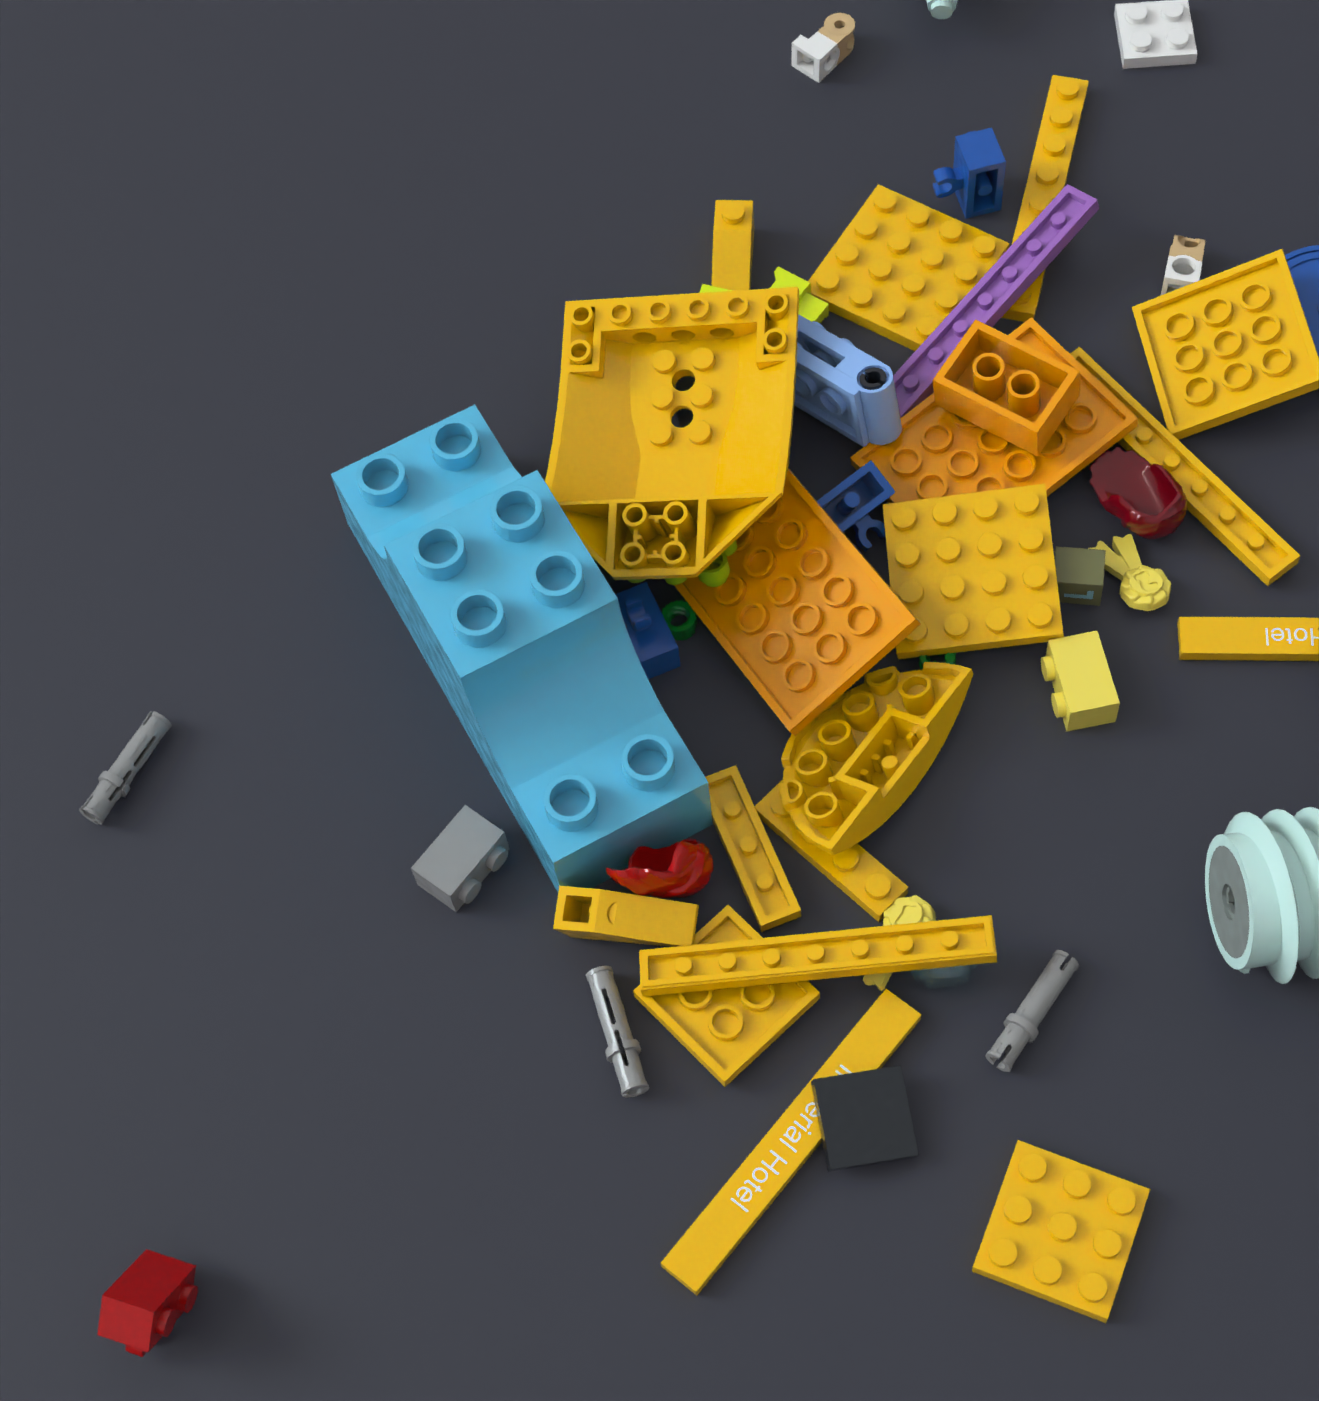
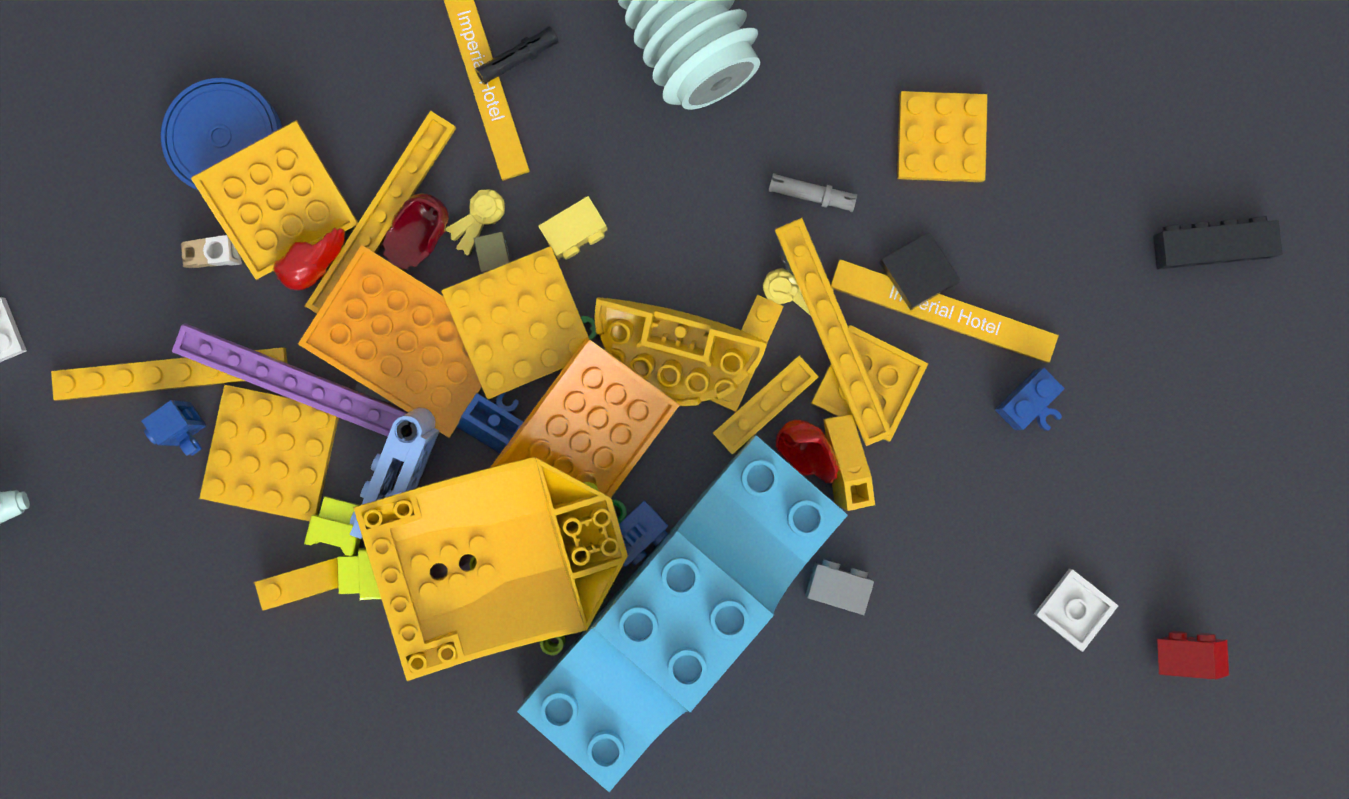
camera: 125 degrees left, 25 degrees up
light grey pin [586,966,649,1098] -> none
white leg [791,13,855,83] -> none
light orange brick [933,319,1080,456] -> none
none -> red hair [273,228,345,290]
none -> blue brick [995,368,1065,431]
none -> white plate [1034,568,1118,652]

